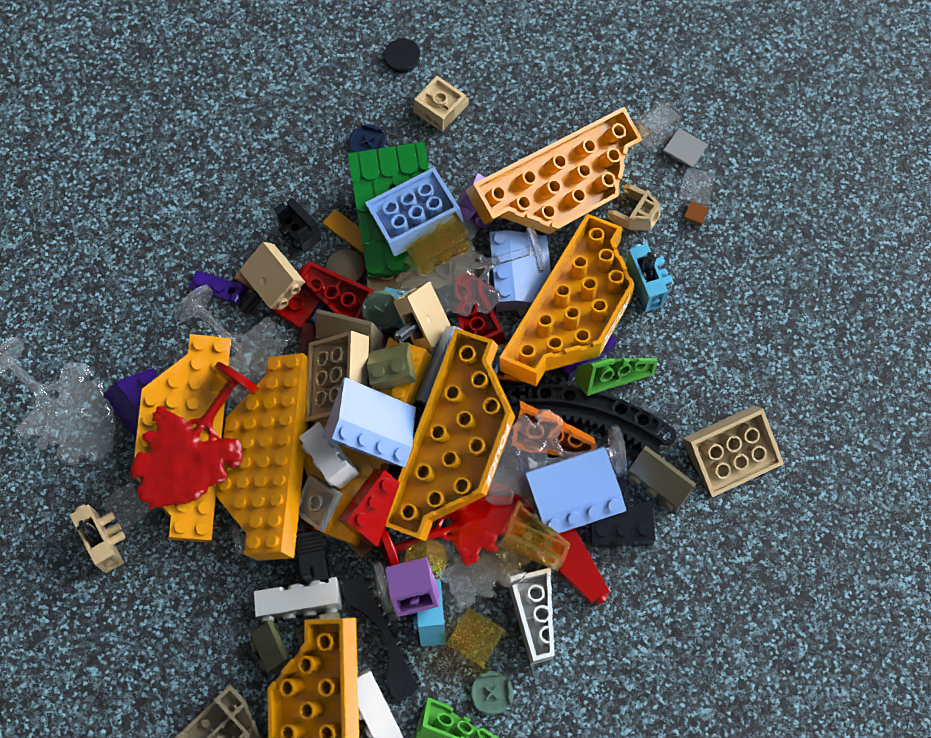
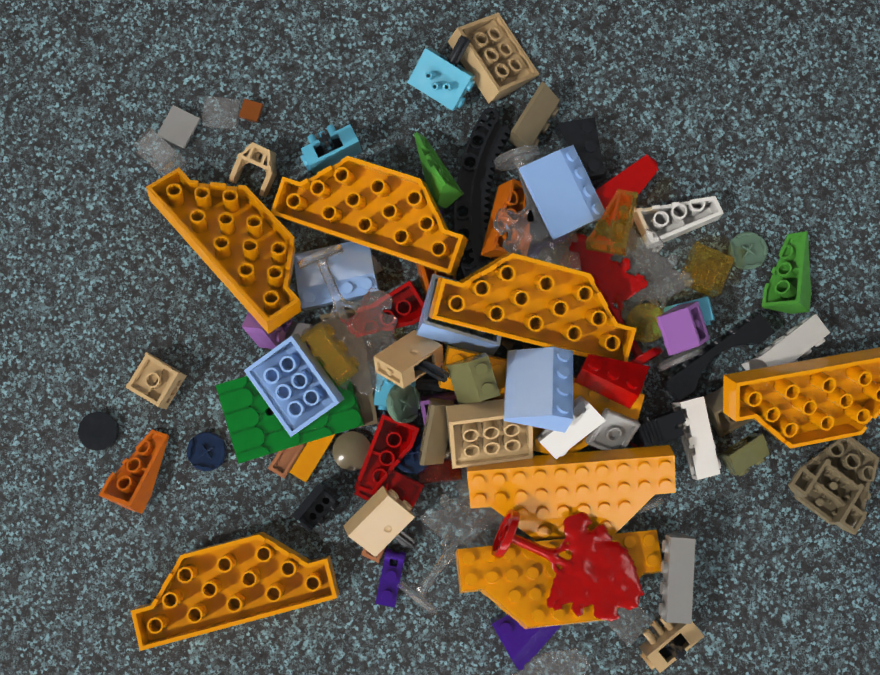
camera: 95 degrees left, 15 degrees up
none -> orange wedge [99,430,169,514]
none -> light orange brick [131,532,340,651]
none -> nougat tile [268,444,306,479]
none -> medium azure piece [407,35,476,111]
none -> light grey slope [659,531,696,624]

